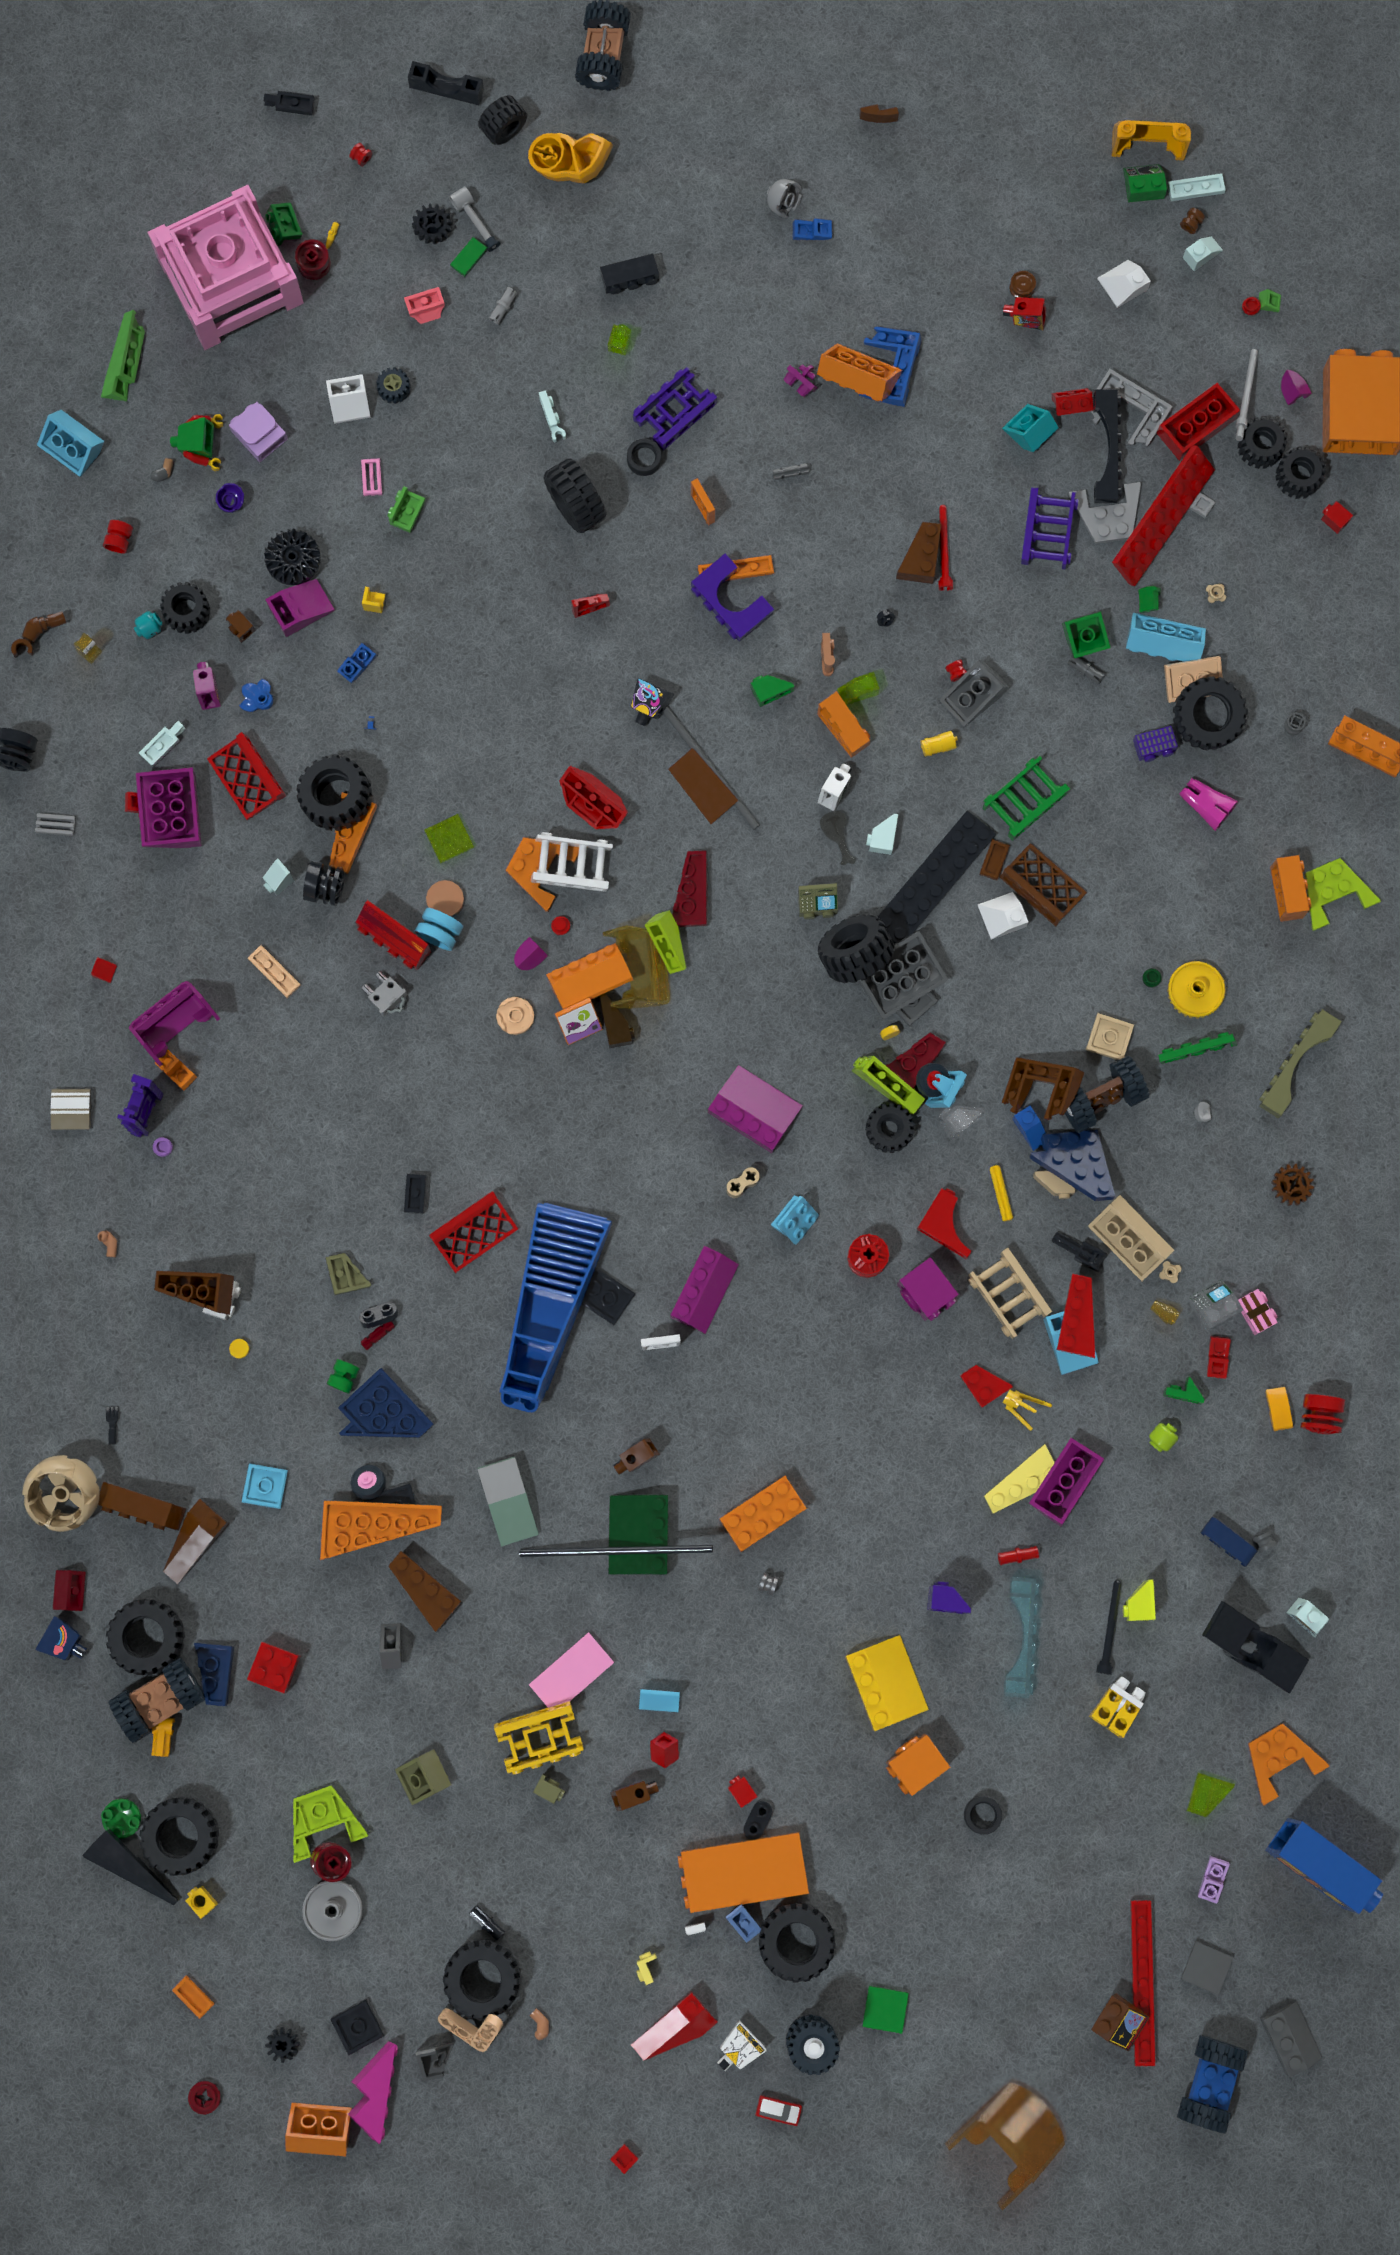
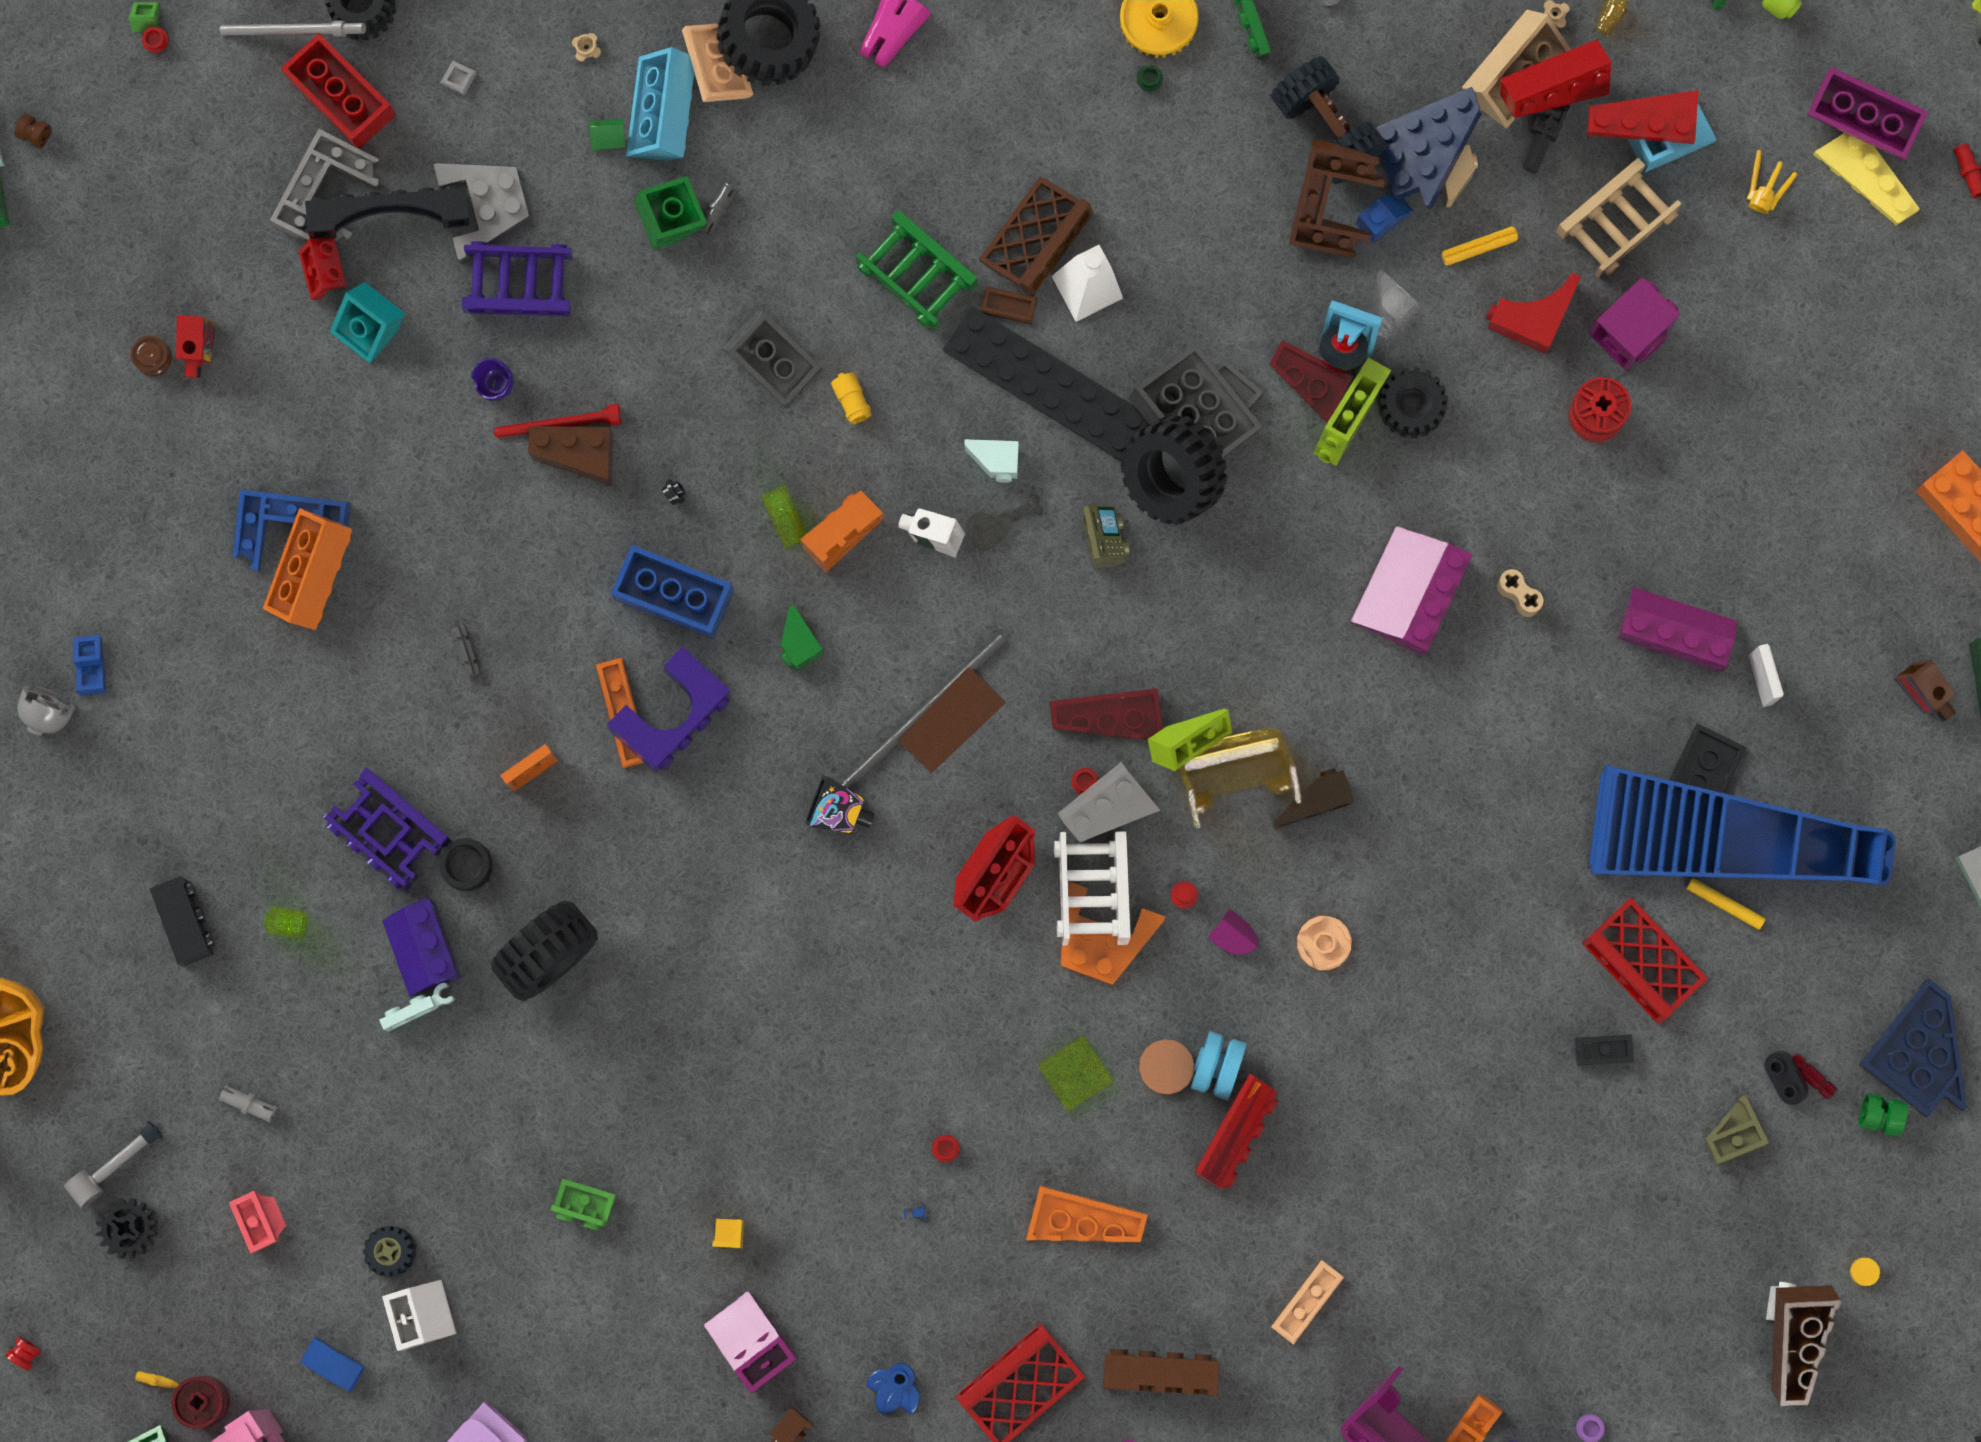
camera: 90 degrees left, 0 degrees up
light aqua slope [263,859,294,896] -> none
black wheel [264,529,321,585] -> none
black tyre [296,755,373,831] -> none
black wheel [303,861,344,906] -> none
blue slope [337,643,378,683] -> none
bright pink tile [361,458,382,496] -> none
light grey piece [362,971,408,1017] -> none
green tile [450,237,487,277] -> none
orange slope [546,943,633,1009] -> none
tile [555,998,603,1045] -> none
red wing [571,594,610,618] -> none
medium azure bracket [771,1195,819,1245] -> none
magenta hips [783,364,818,398] -> none
nougat plate [821,633,835,676] -> none
yellow tile [880,1025,900,1040] -> none
red wheel [945,660,967,682] -> none
red wing [960,1365,1013,1408] -> none
tan plate [1086,1013,1134,1060] -> none
white slope [1097,260,1151,308] -> none
red plate [1112,445,1215,586] -> none
dark purple brick [1133,726,1178,762] -> none
light aqua slope [1183,236,1223,271] -> none
none -> blue slope [301,1338,365,1392]
none -> dark purple slope [382,898,461,997]
none -> dark purple hair [471,358,514,401]
none -> blue brick [611,545,734,639]
none -> red plate [932,1135,960,1163]
none -> light grey wedge [1058,762,1160,842]
none -> red plate [1071,768,1098,795]
none -> reddish brown wedge [1103,1349,1219,1396]
none -> red wedge [1500,39,1612,118]
none -> yellow piece [1686,877,1766,930]

